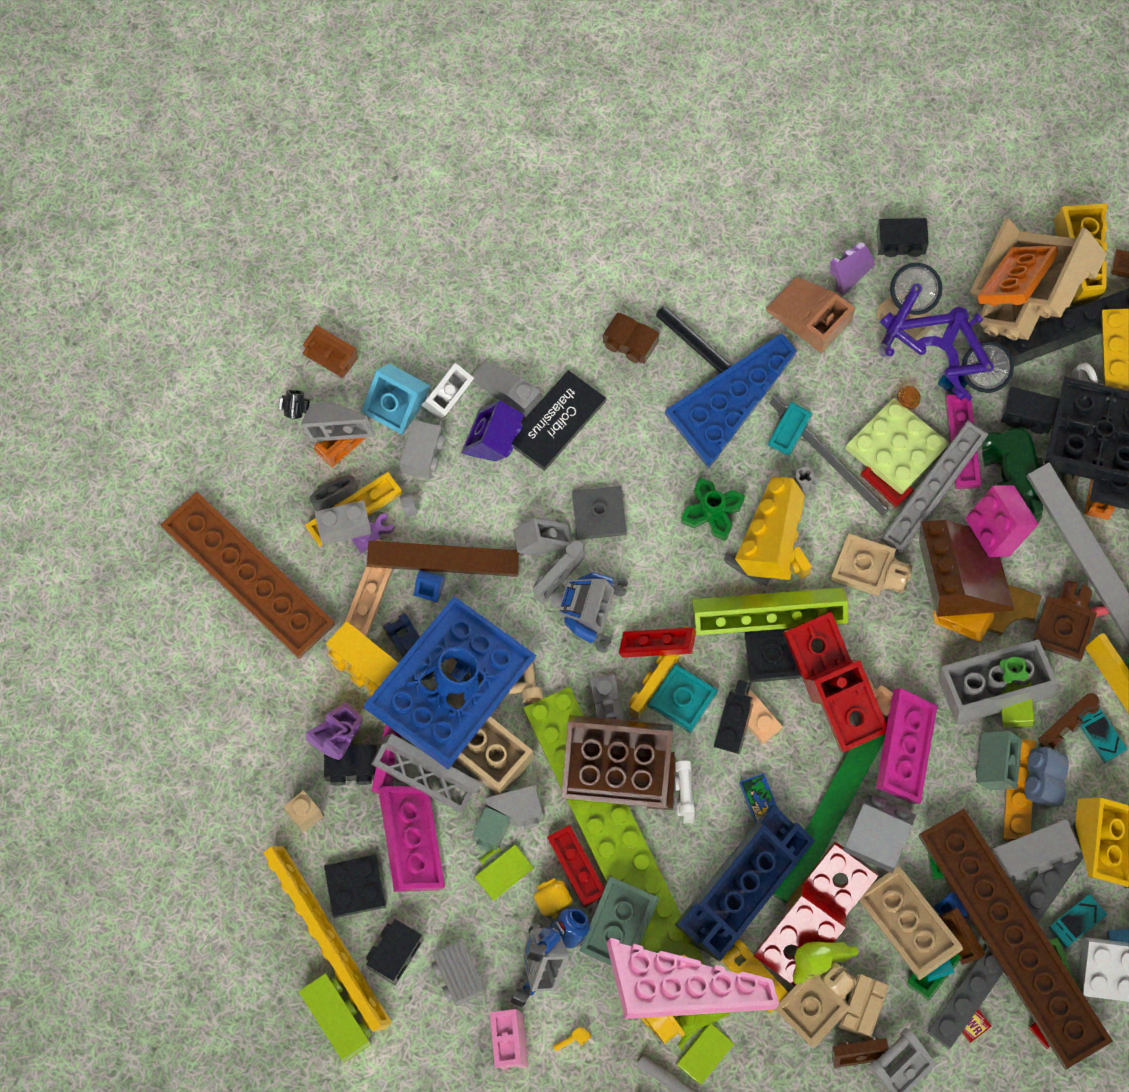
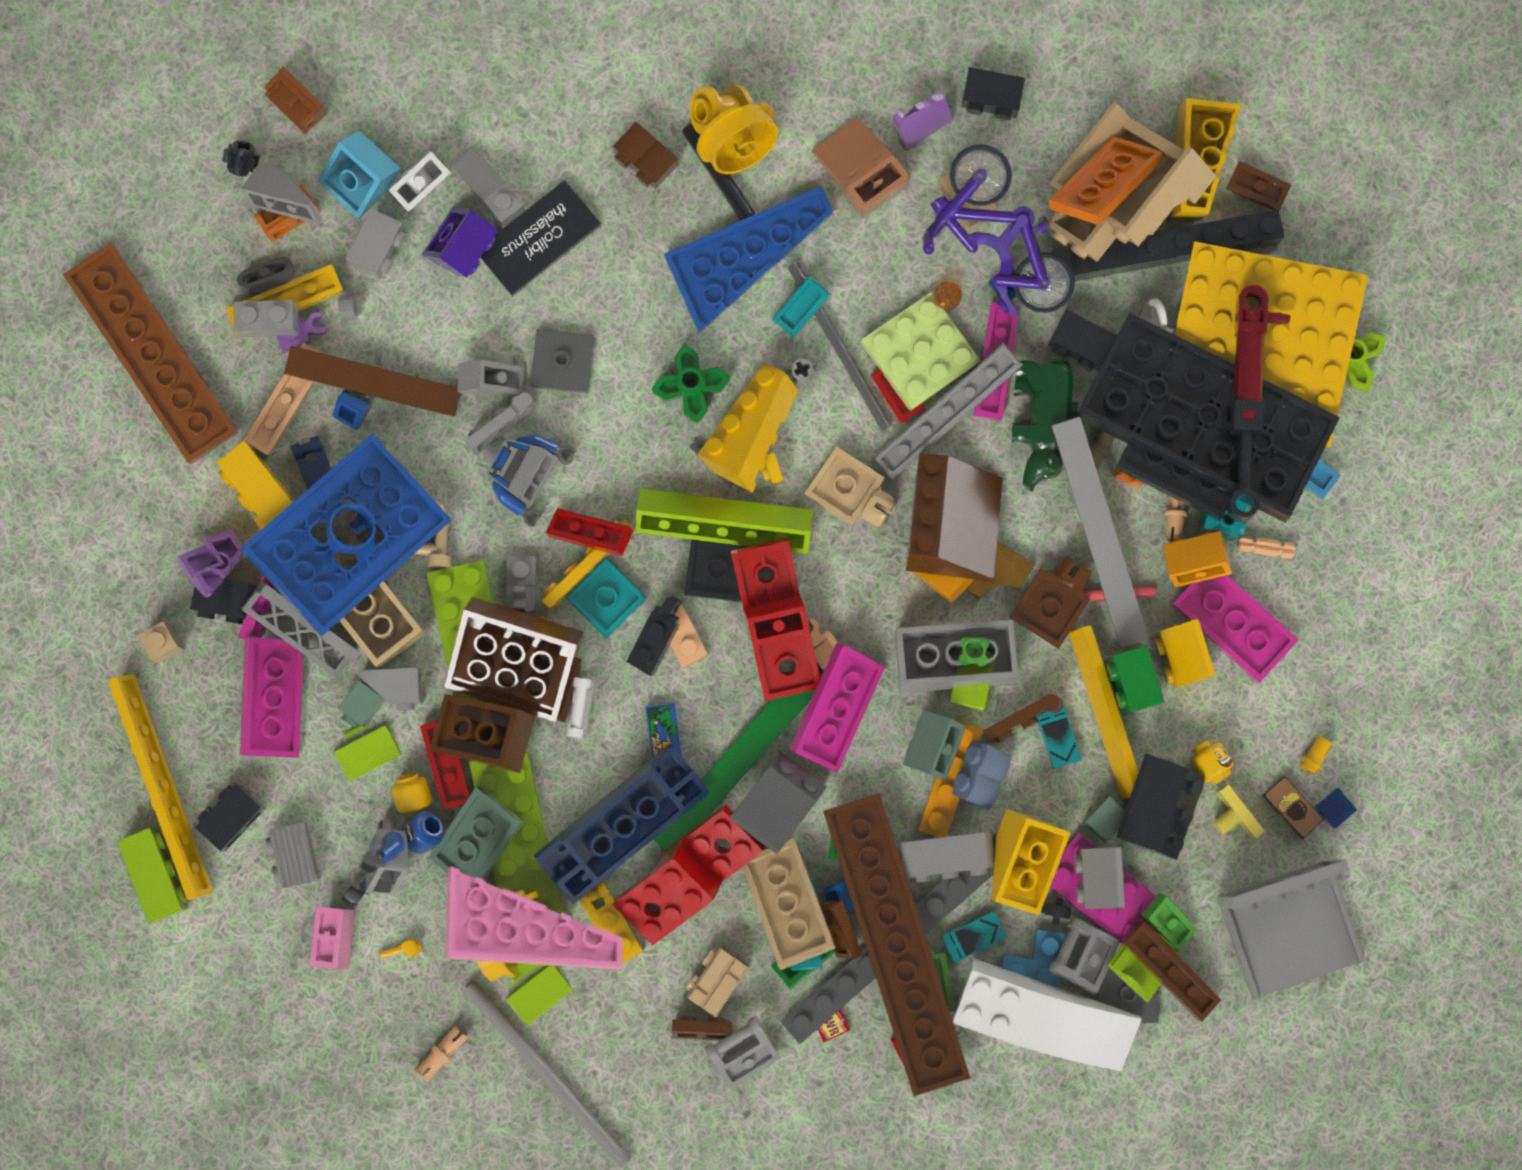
camera: 10 degrees right, 15 degrees up
black plate [324,855,386,918] -> none
tan plate [775,962,857,1048] -> none
lime animal [793,942,859,984] -> none
dark pink brick [965,486,1039,557] -> none
none -> reddish brown slope [429,694,535,773]
none -> yellow piece [689,85,779,174]

